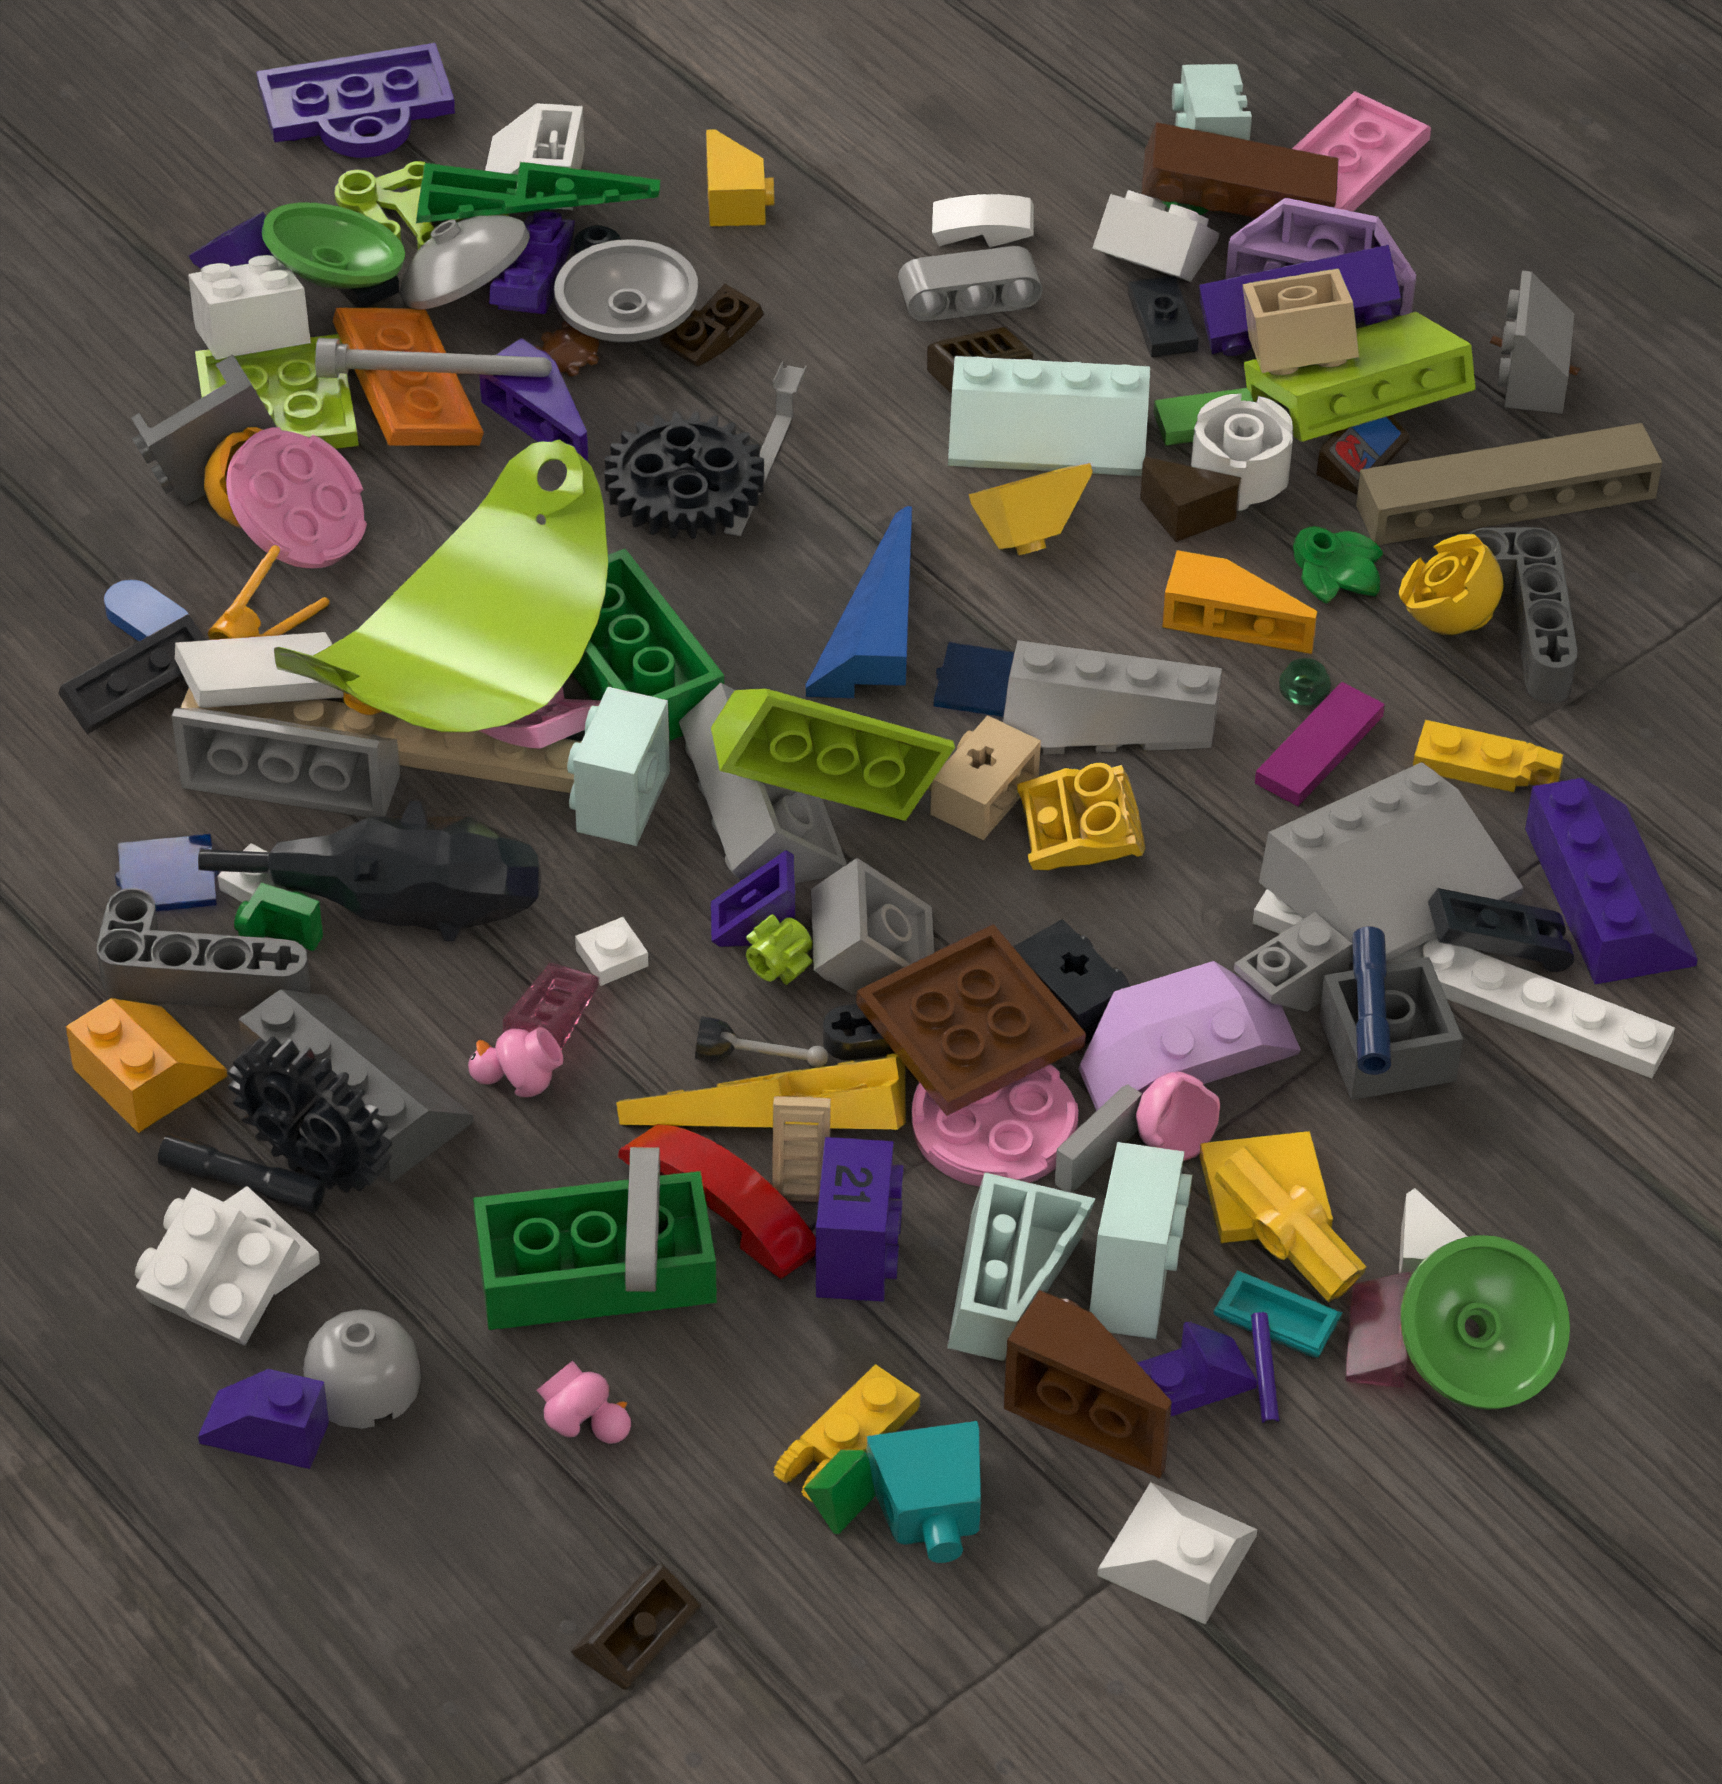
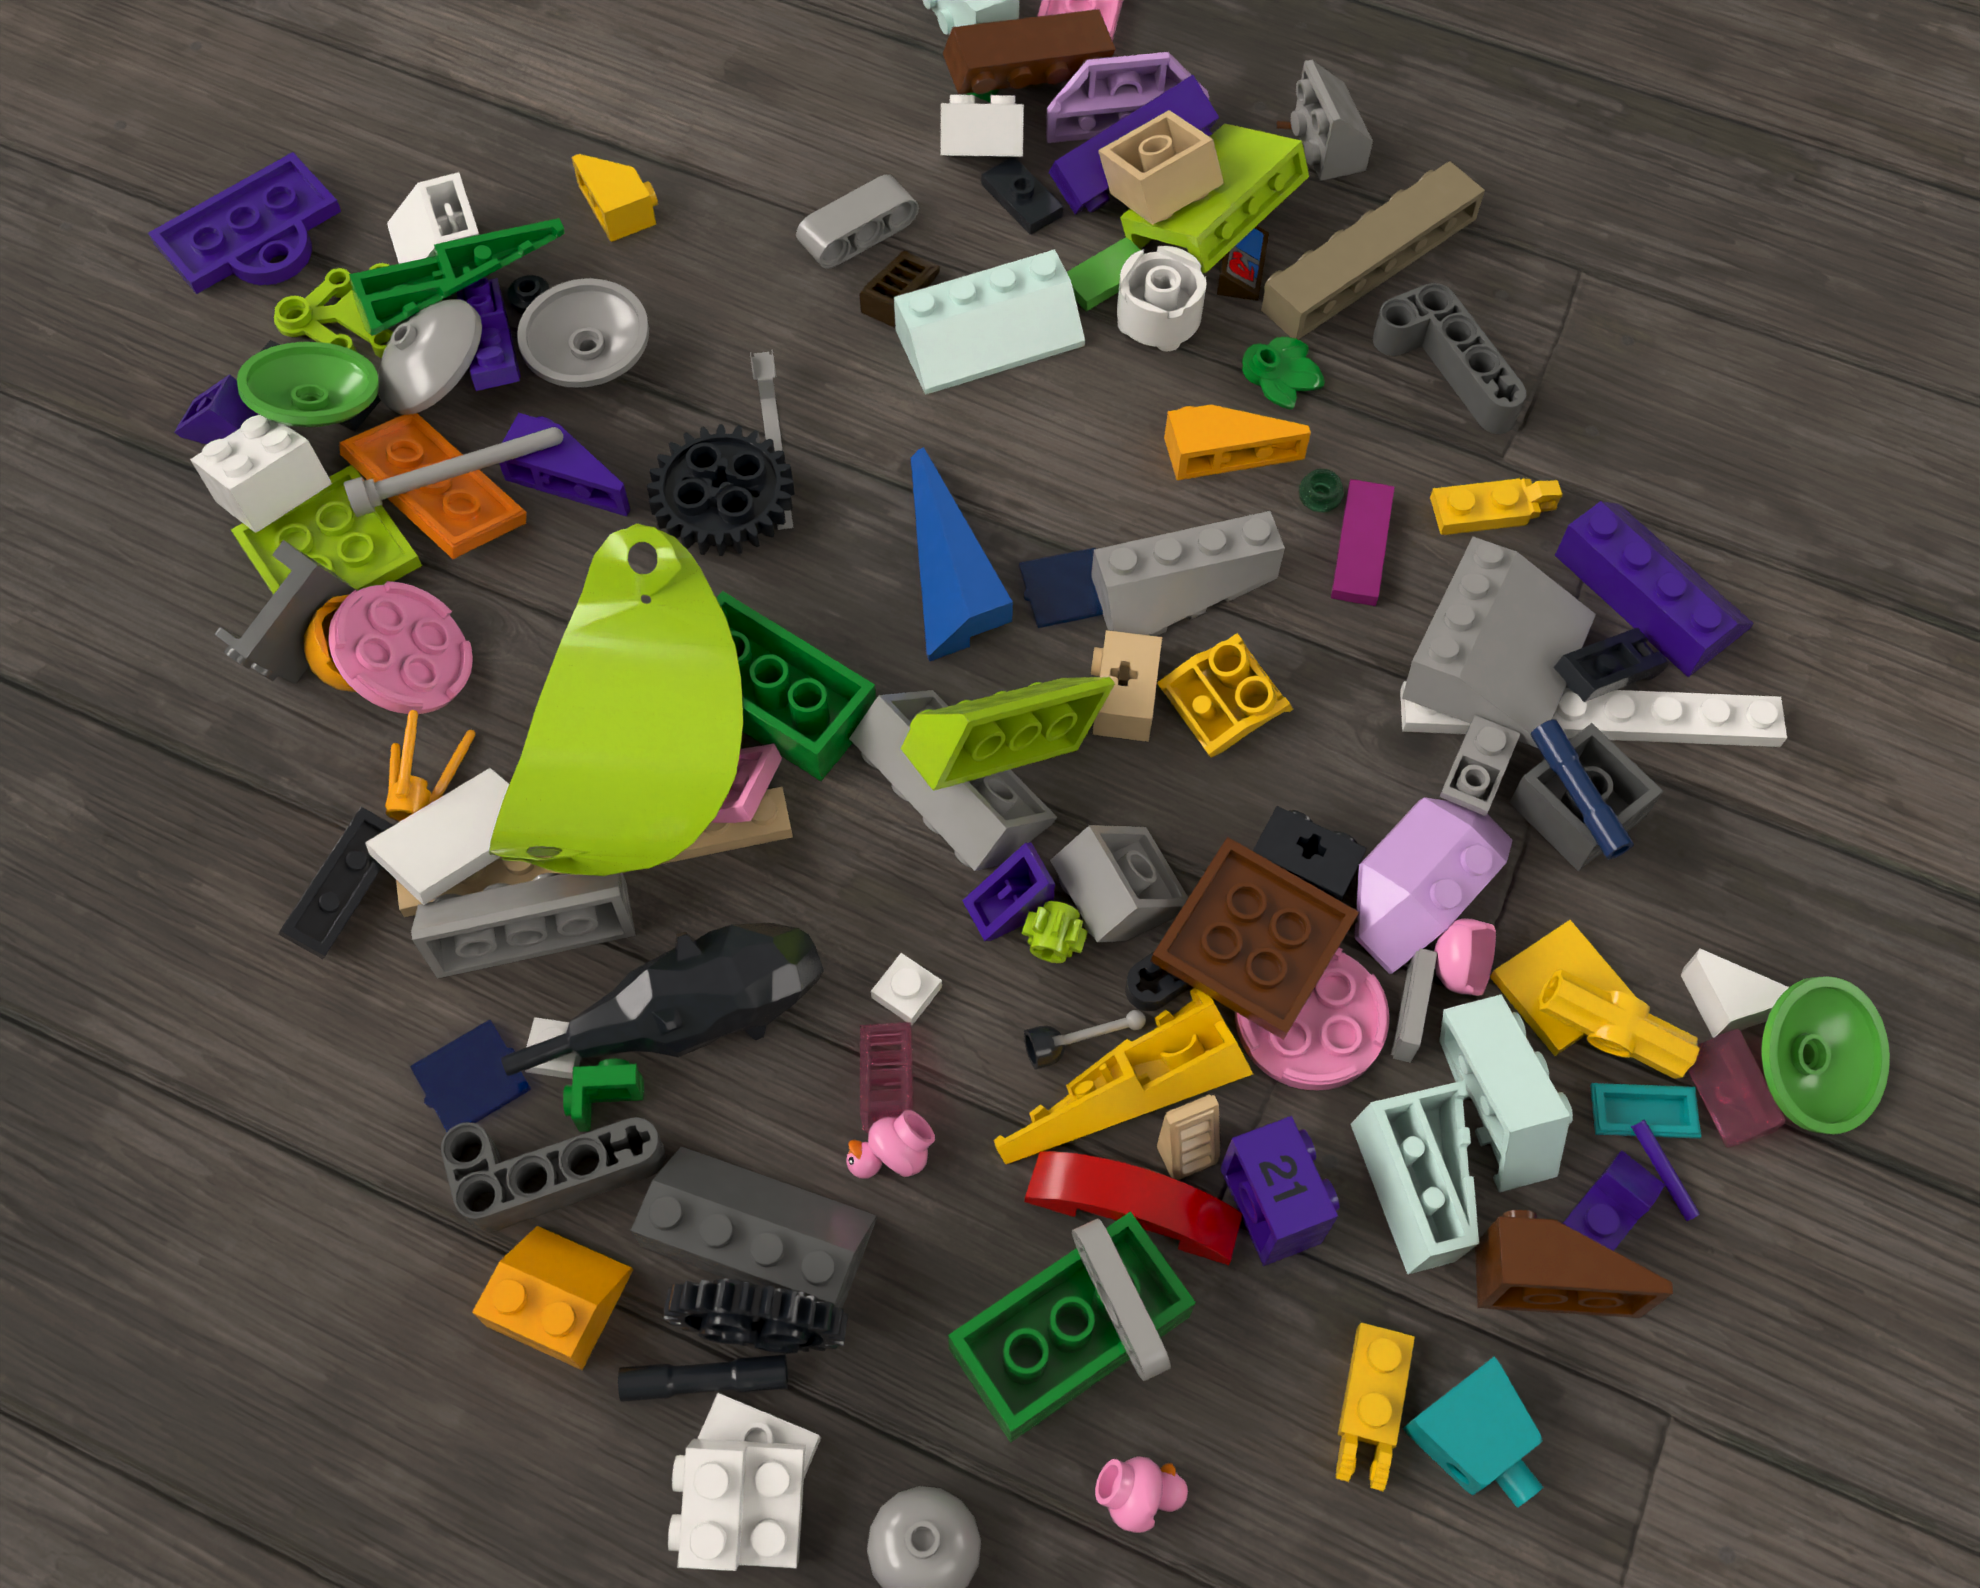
camera: 25 degrees left, 15 degrees up
tile [104,580,188,641] -> none
reddish brown piece [534,320,599,377] -> none
light aqua brick [567,687,670,846] -> none
dark brown slope [660,283,764,367] -> none
green slope [804,1450,876,1534] -> none
white slope [932,194,1034,248] -> none
yellow slope [968,463,1093,555] -> none
white slope [1097,1482,1257,1624] -> none
dark brown slope [1140,457,1242,542] -> none
yellow cylinder [1399,534,1504,635] -> none

